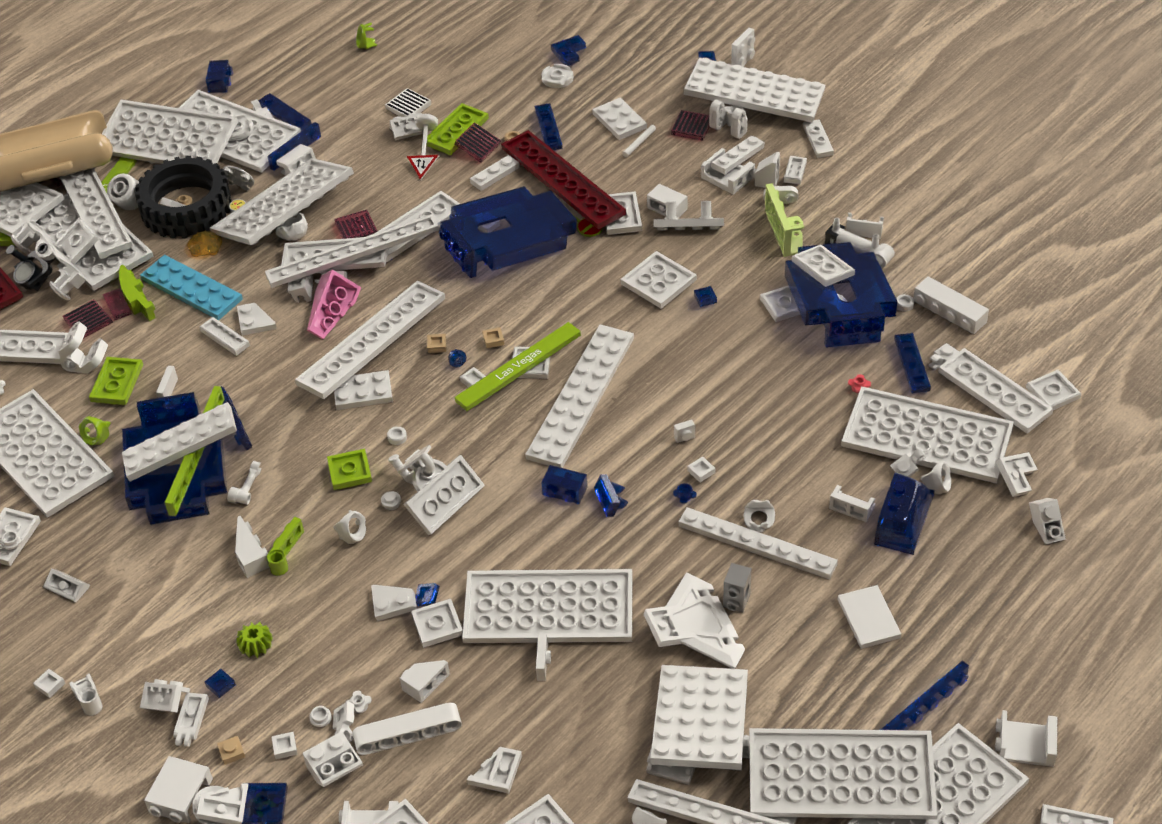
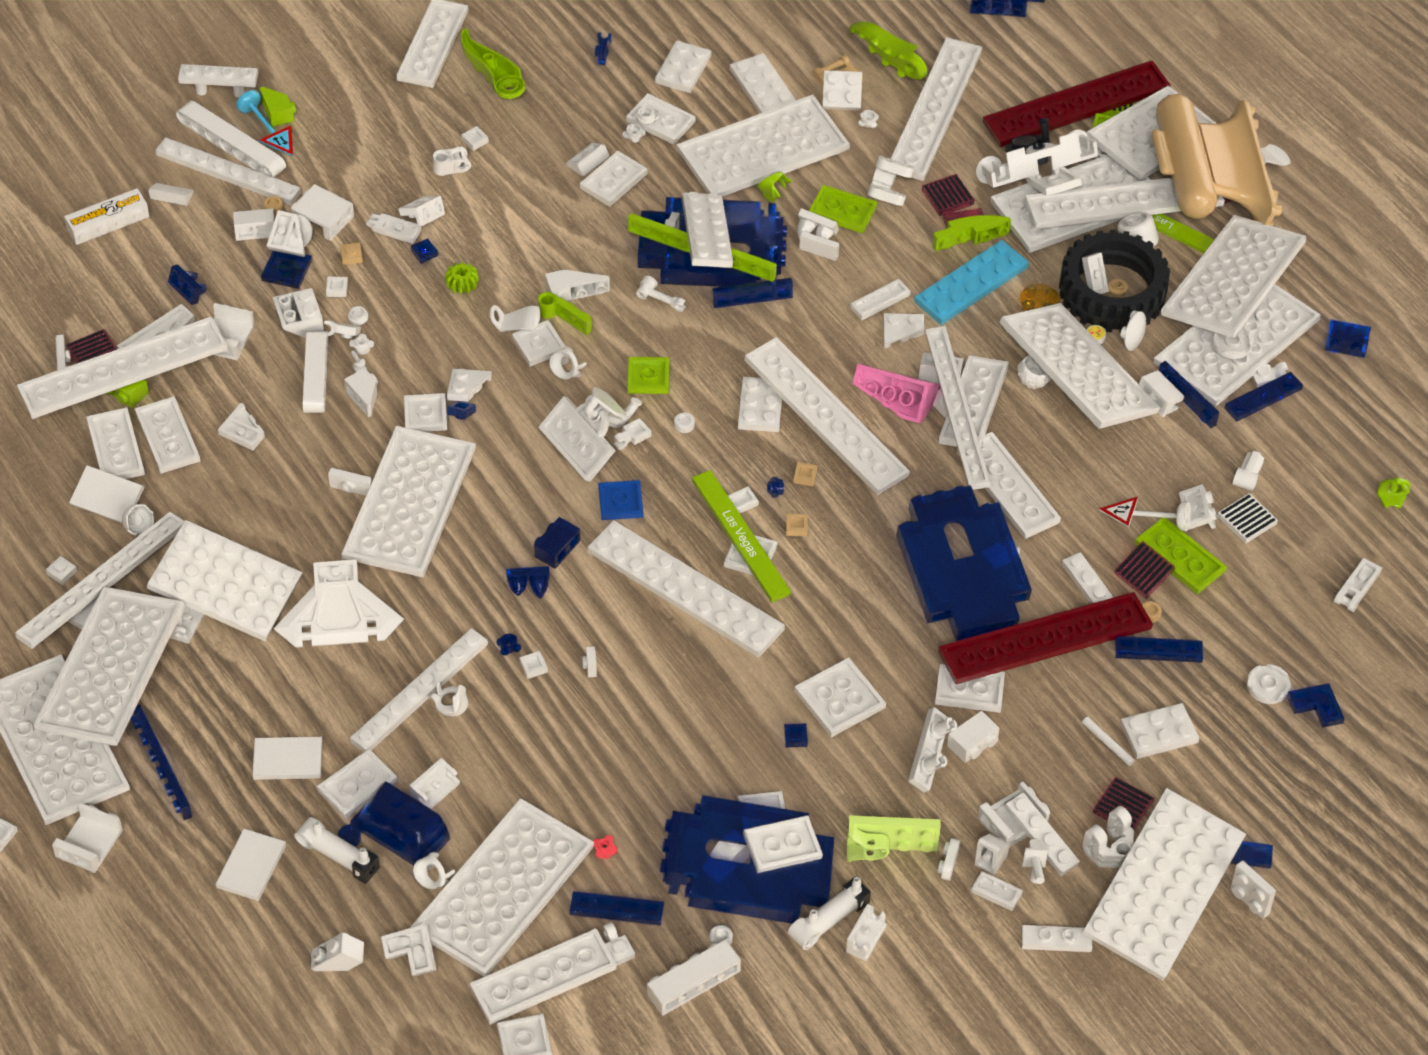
camera: 100 degrees right, 5 degrees up
clear pink tile [334,210,378,239] -> none
light grey brick [723,563,752,613] -> none
white plate [890,448,926,482] -> none
none -> white tile [216,829,286,901]
none -> white piece [294,817,380,884]
none -> white tile [316,749,398,819]
none -> clear blue tile [338,824,361,846]
none -> white hand [351,350,367,372]
none -> white piece [490,305,540,332]
none -> white plate [512,320,565,367]
none -> white plate [580,151,648,207]
none -> blue tile [598,480,643,520]
none -> white plate [623,123,646,143]
none -> white plate [665,212,680,230]
none -> white tile [797,208,839,239]
none -> white arm [1022,839,1048,884]
none -> white piece [1232,451,1264,492]
none -> white plate [1334,558,1382,612]

